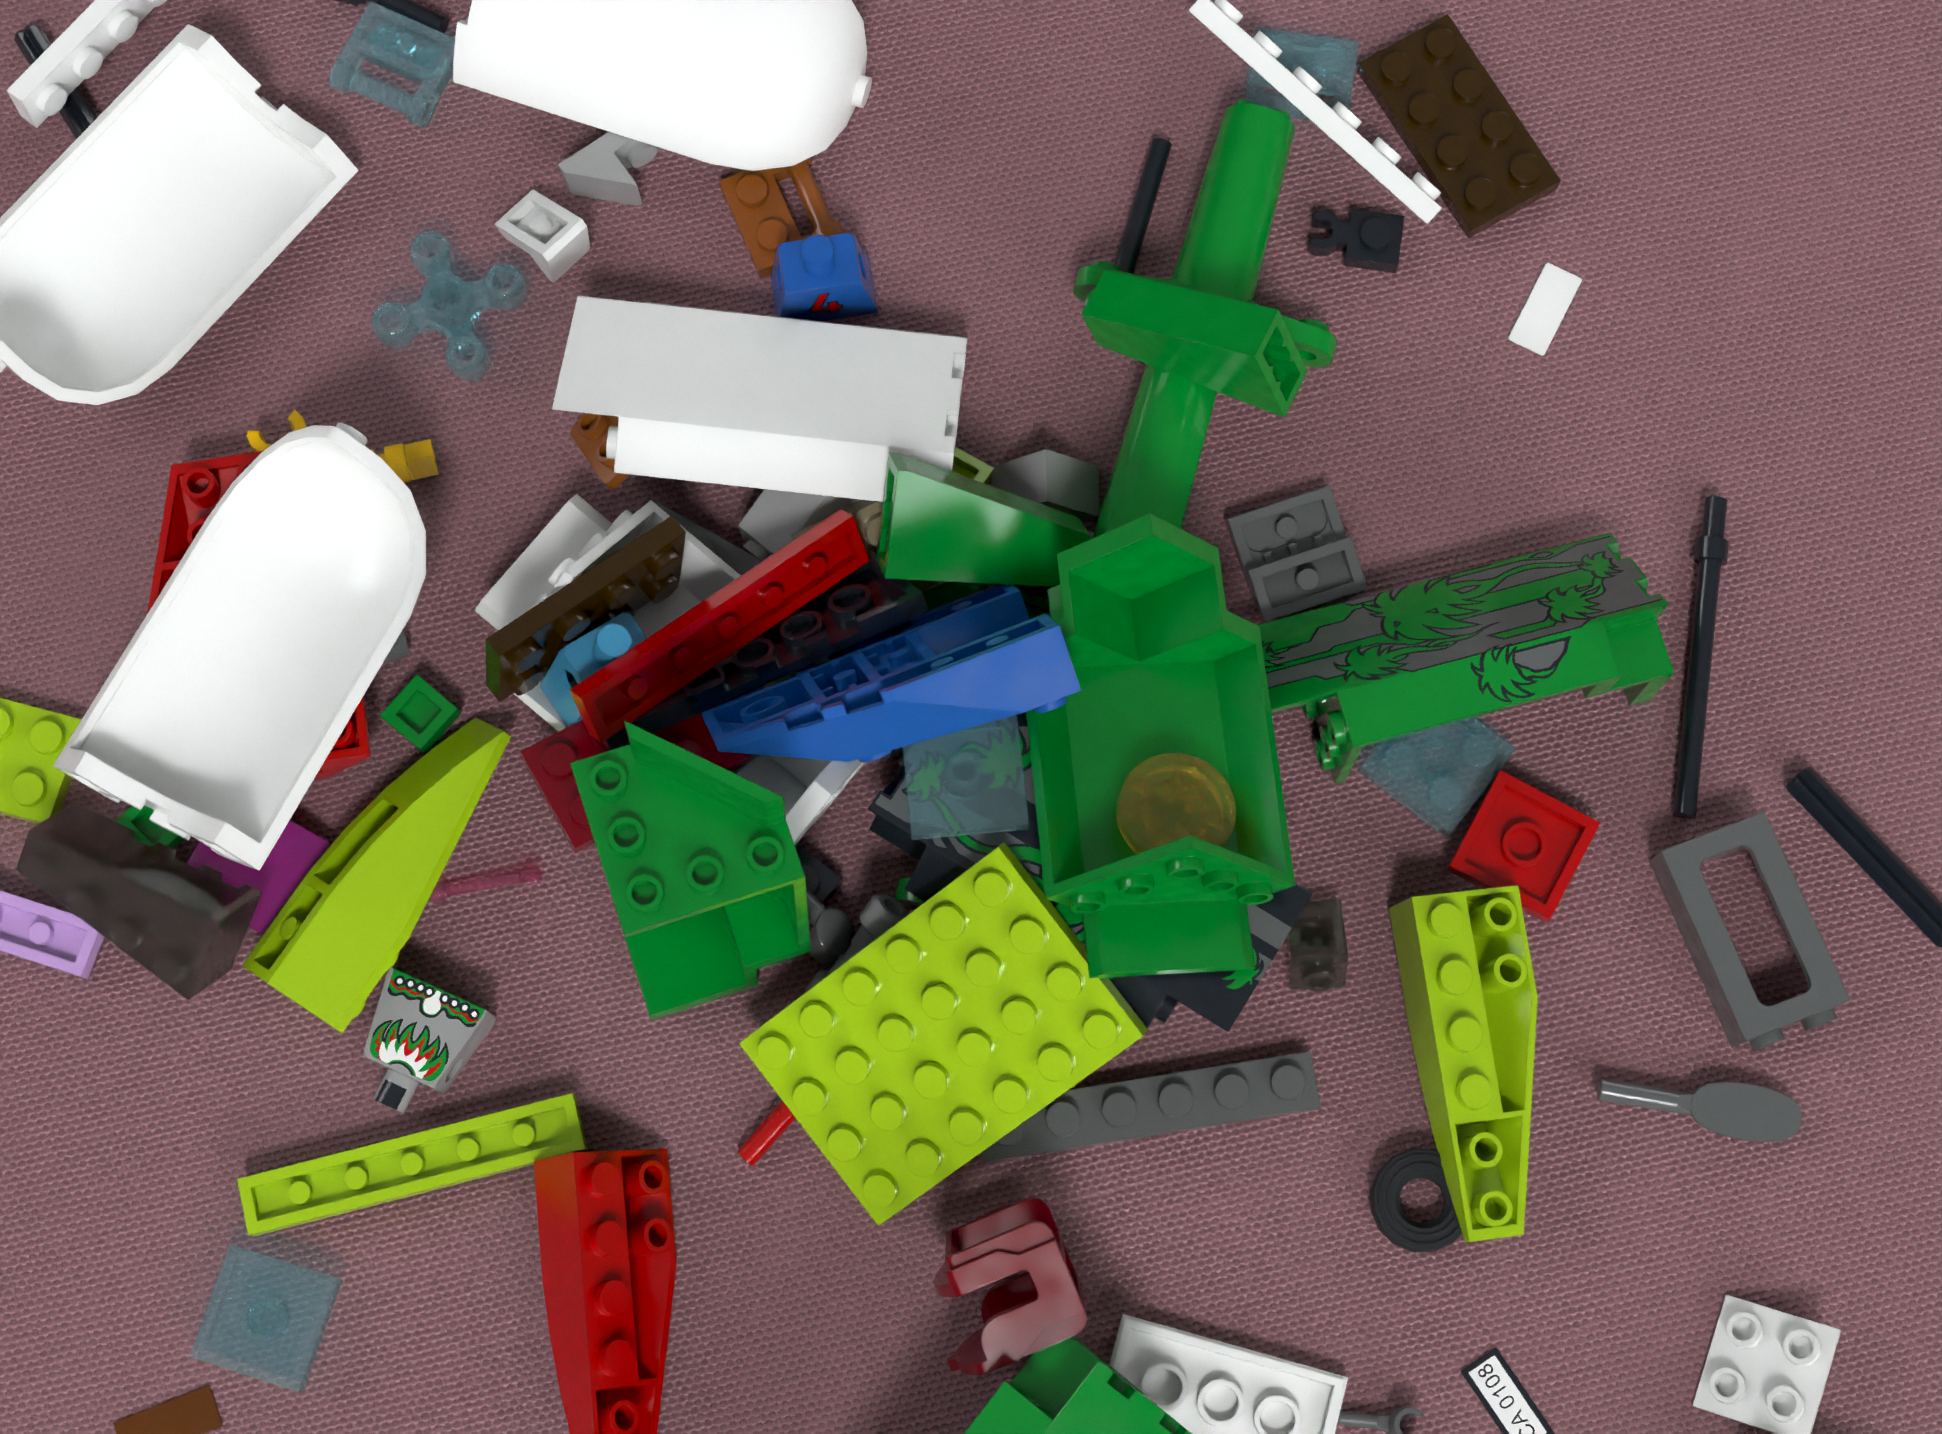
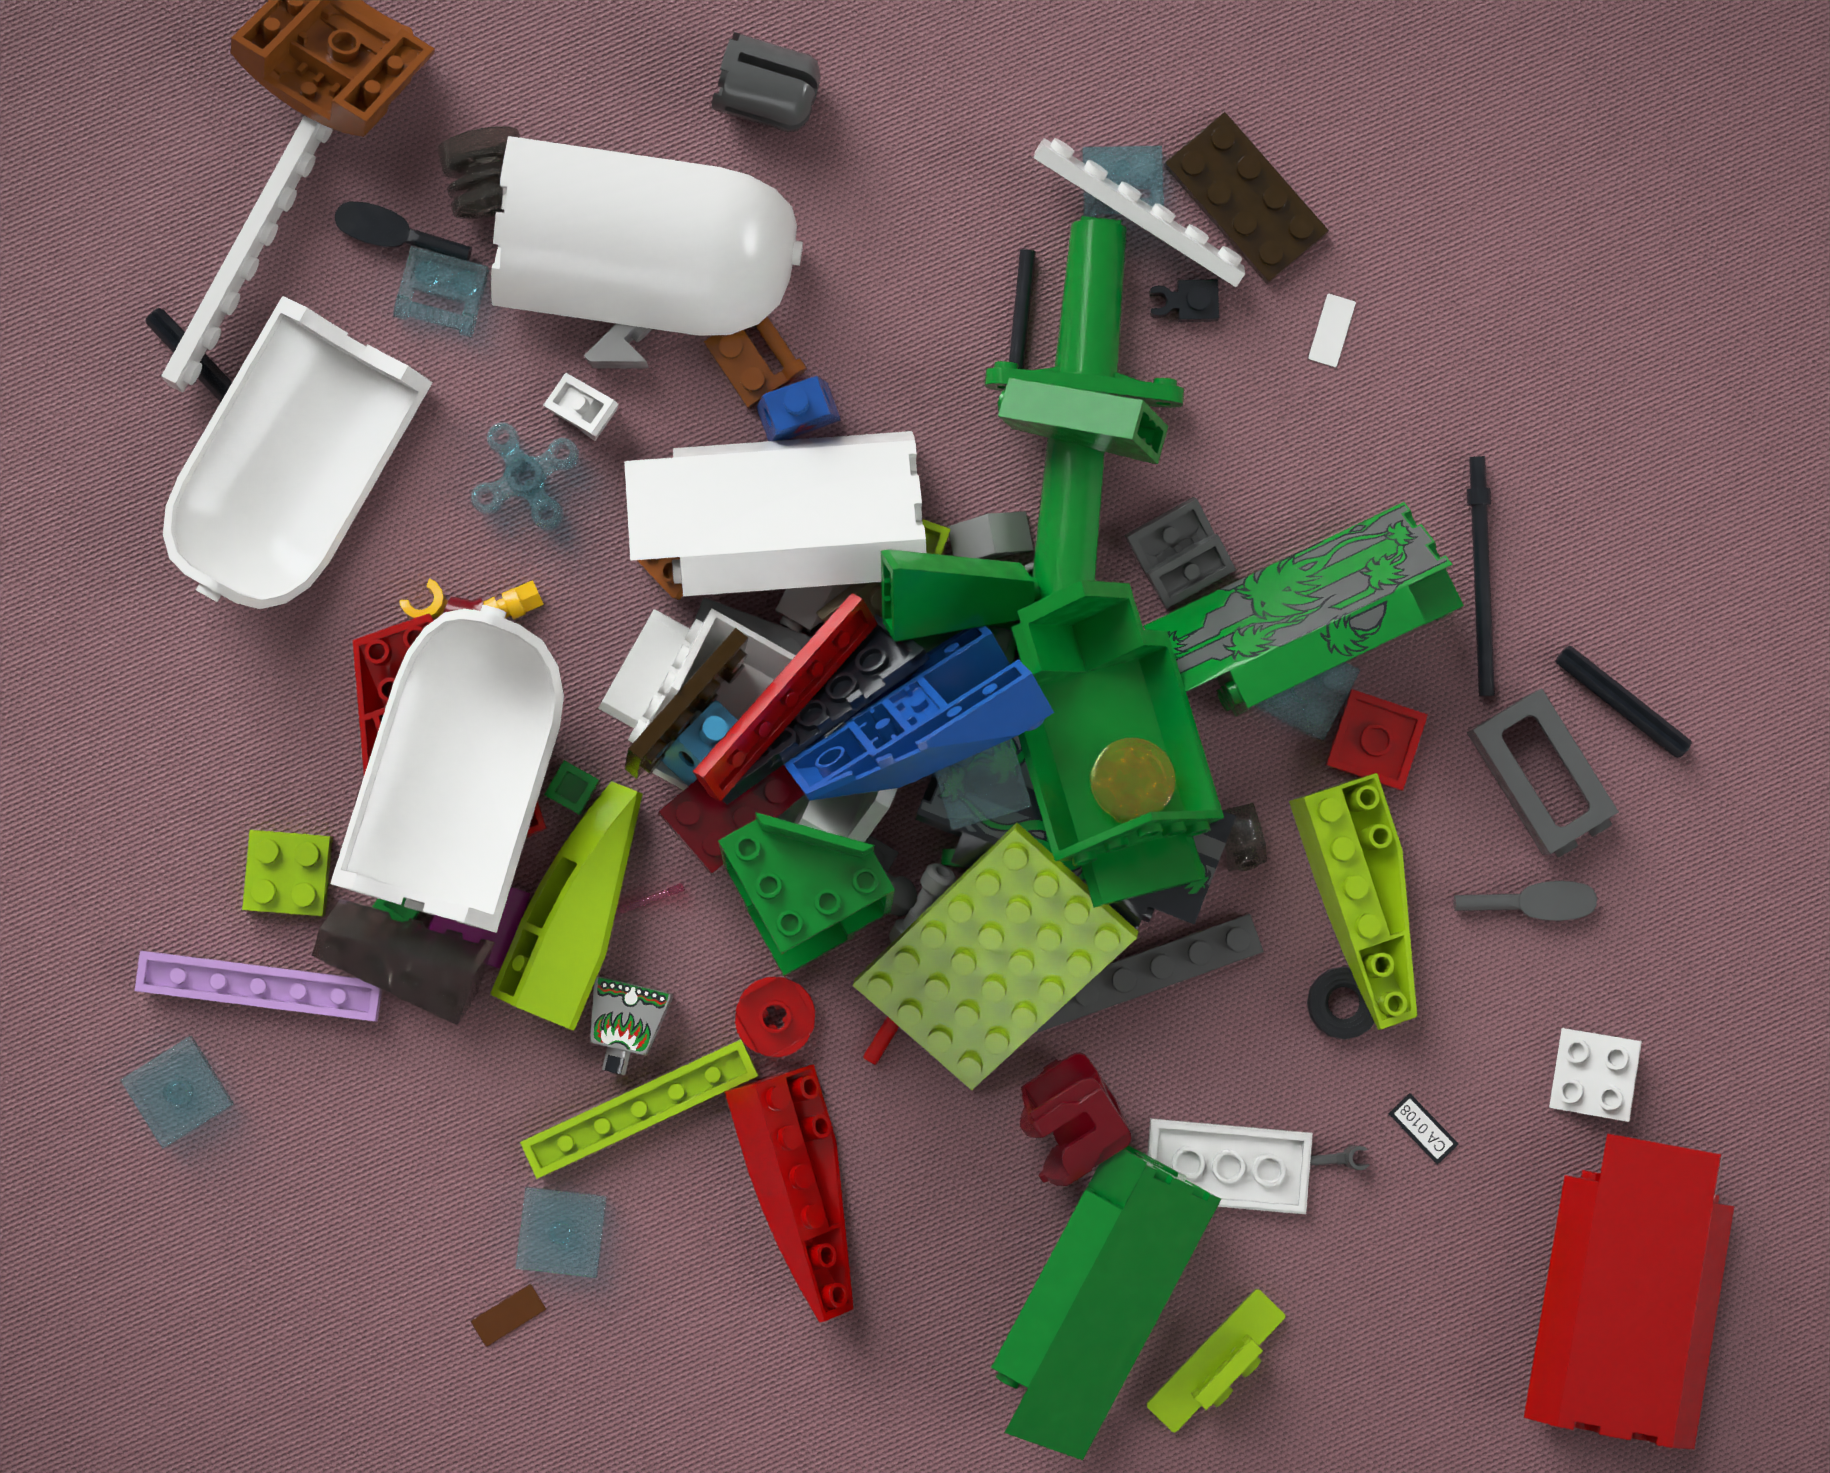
camera: 15 degrees left, 10 degrees up
none -> red plate [735,977,816,1057]

